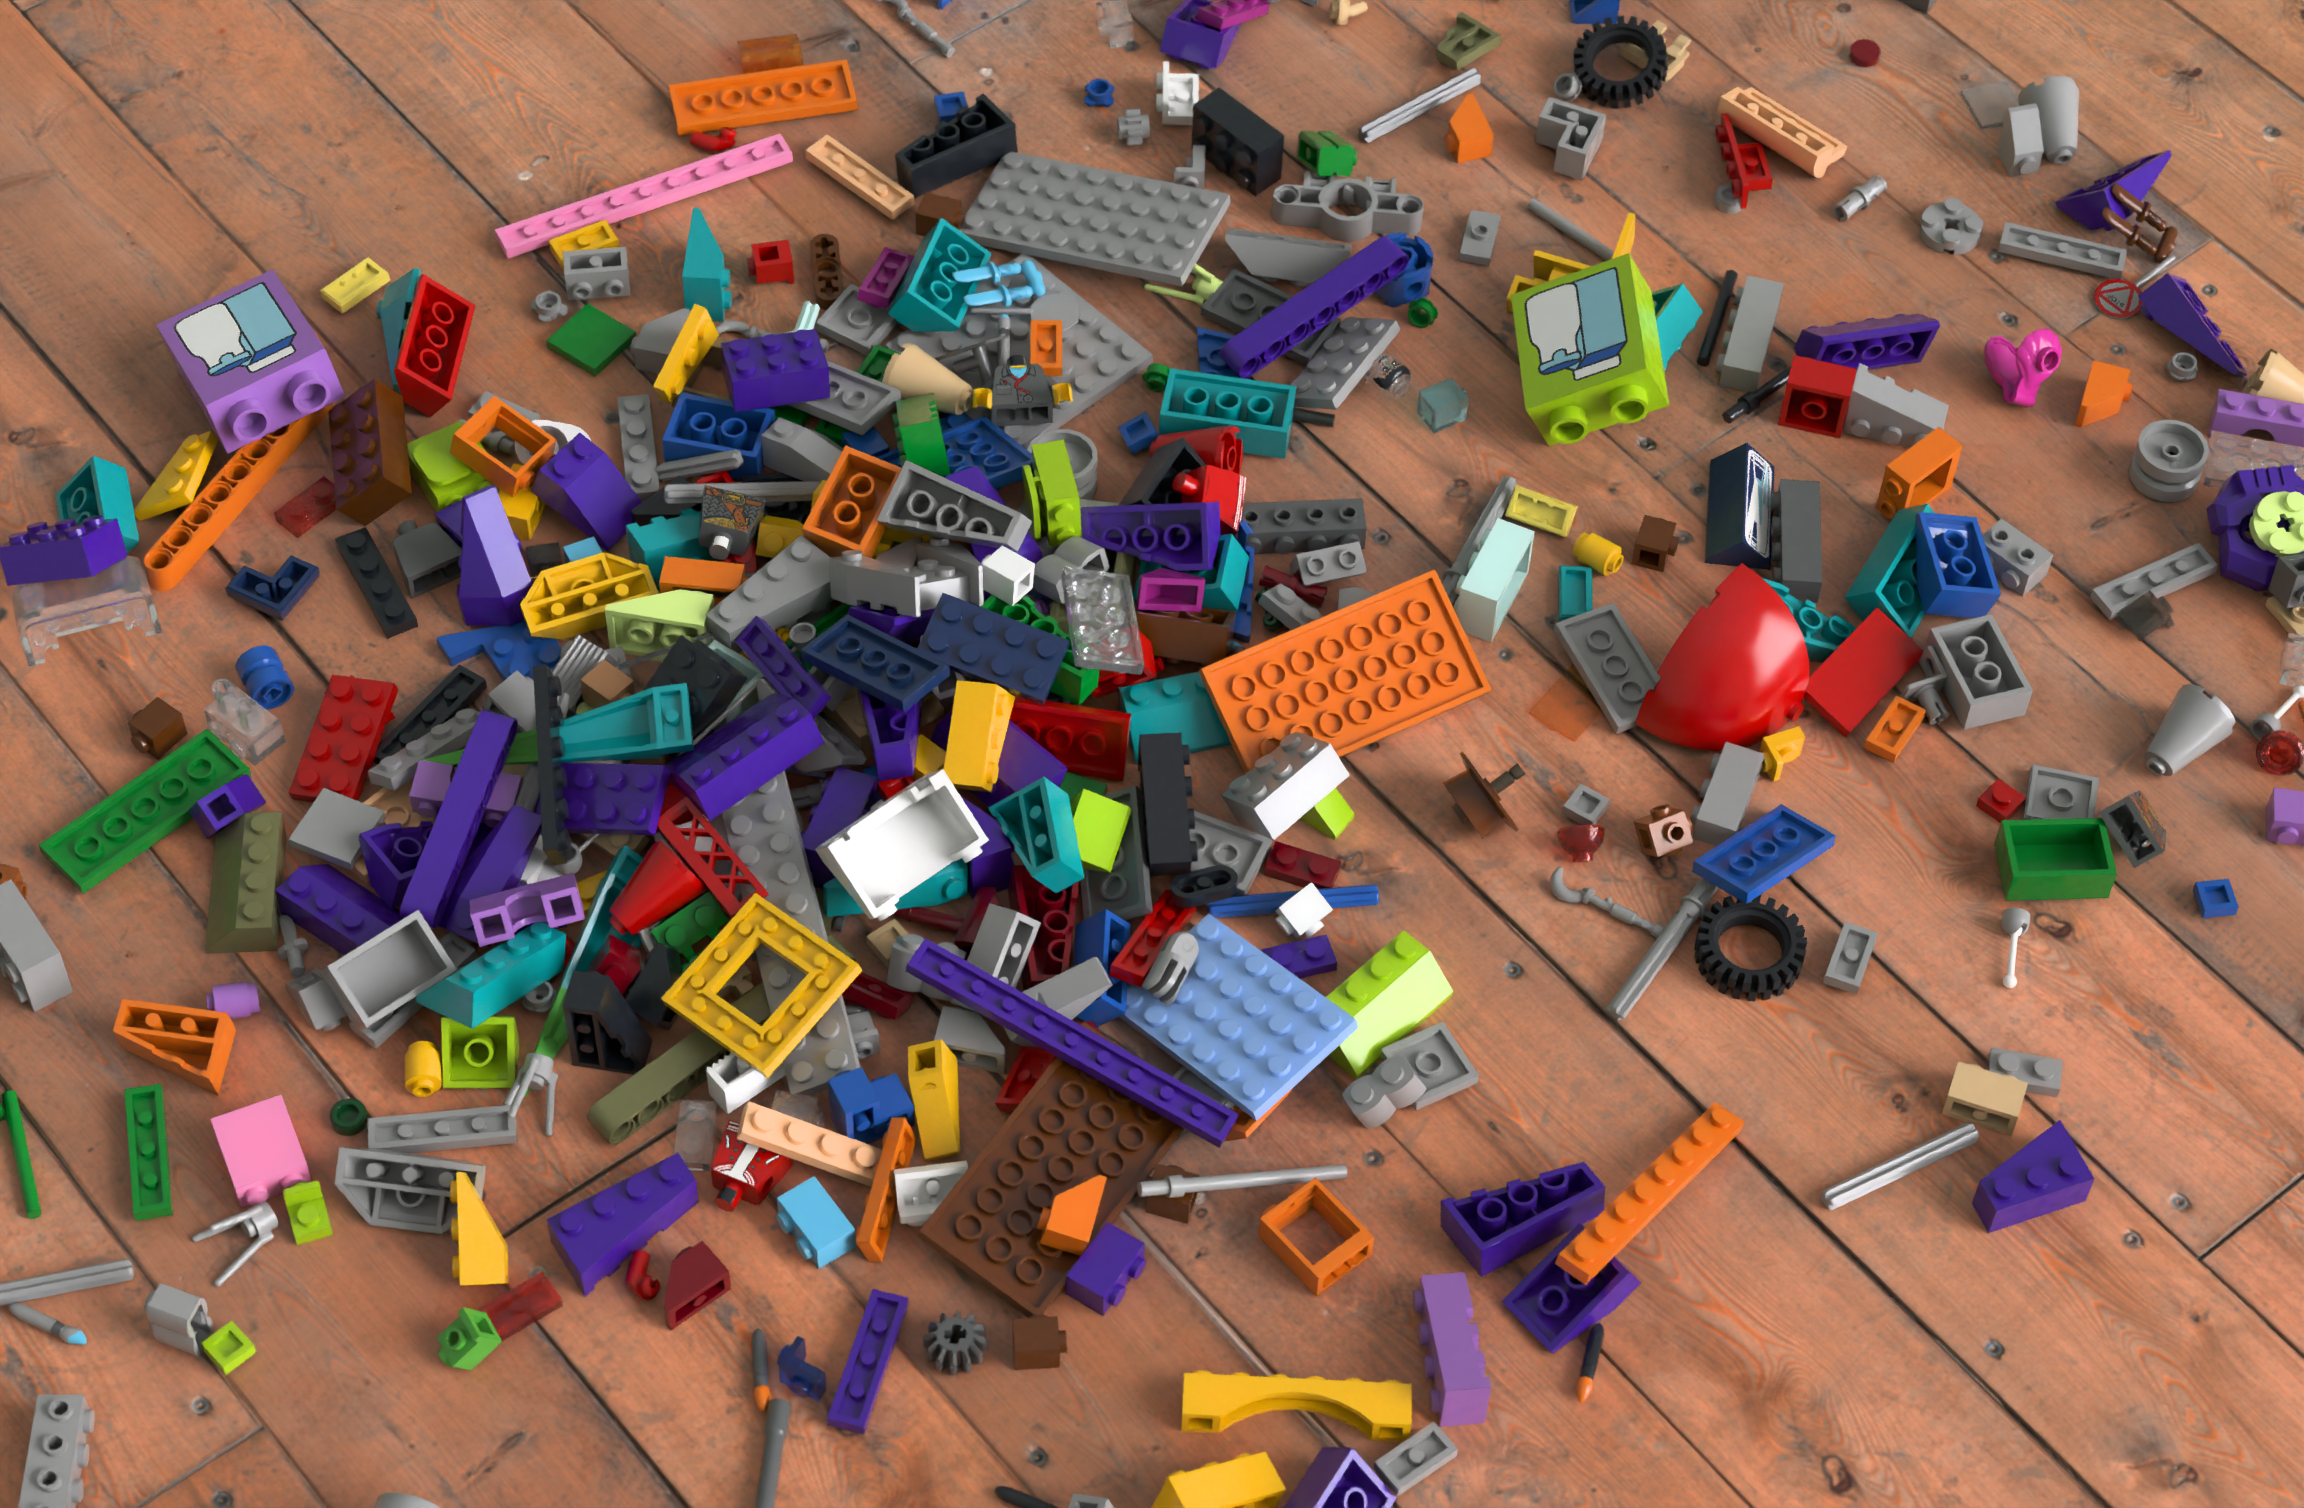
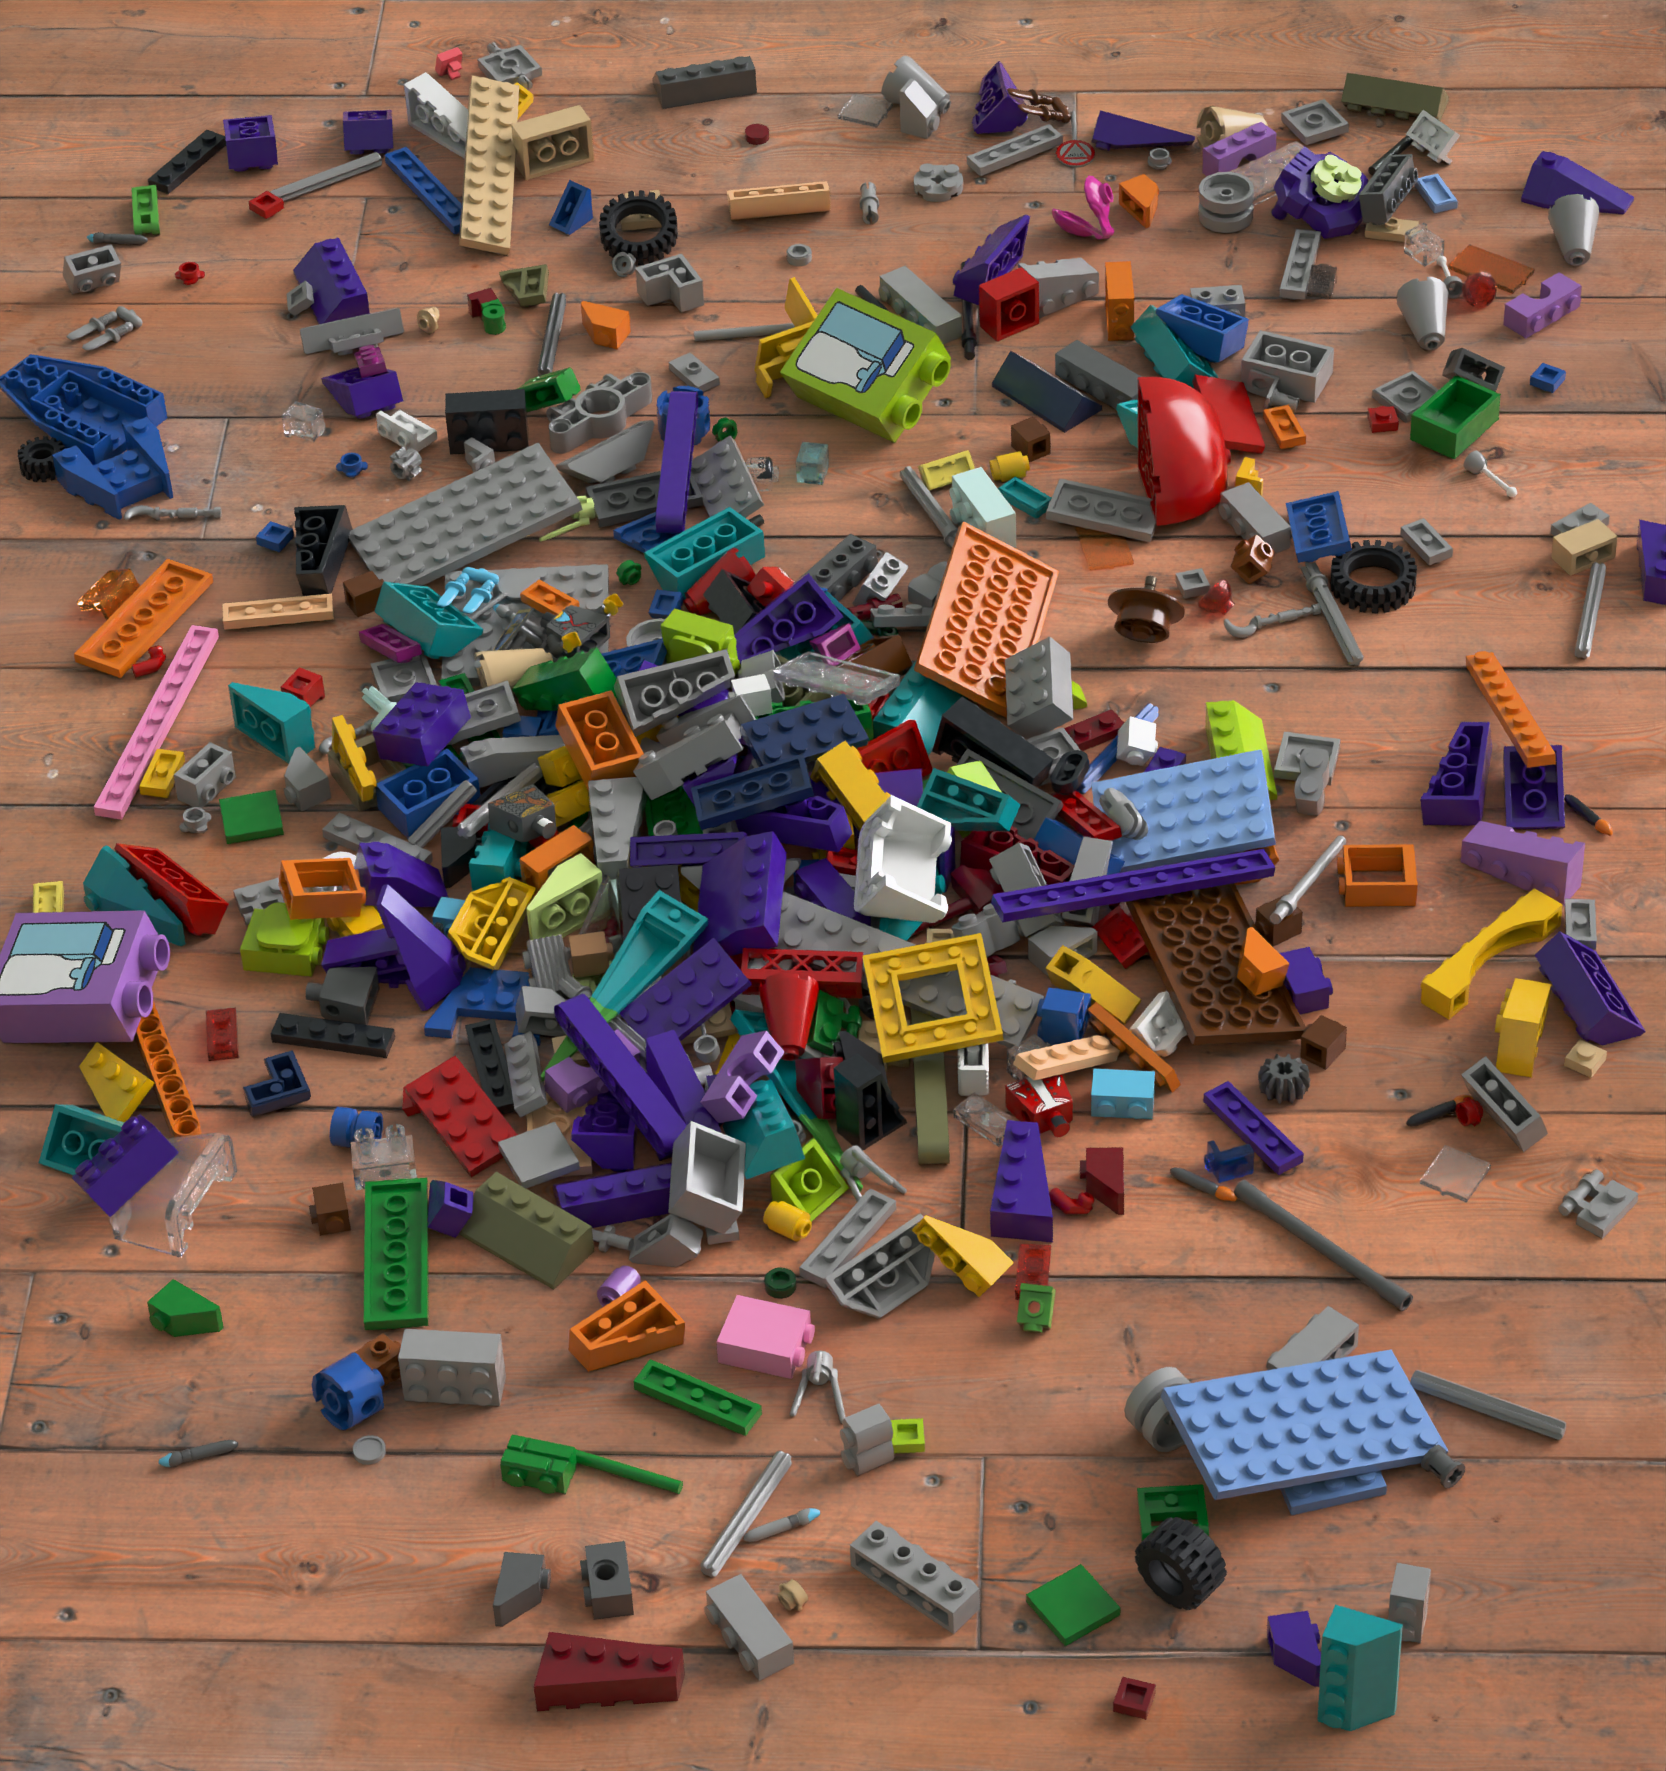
camera: 45 degrees left, 10 degrees down
lime bracket [282,1180,333,1245] -> none
reddish brown brick [328,379,412,526] -> none
black plate [533,664,571,866] -> none
reddish brown beam [811,234,843,311] -> none
red bracket [1715,113,1773,209] -> none
none -> leg [467,288,506,335]

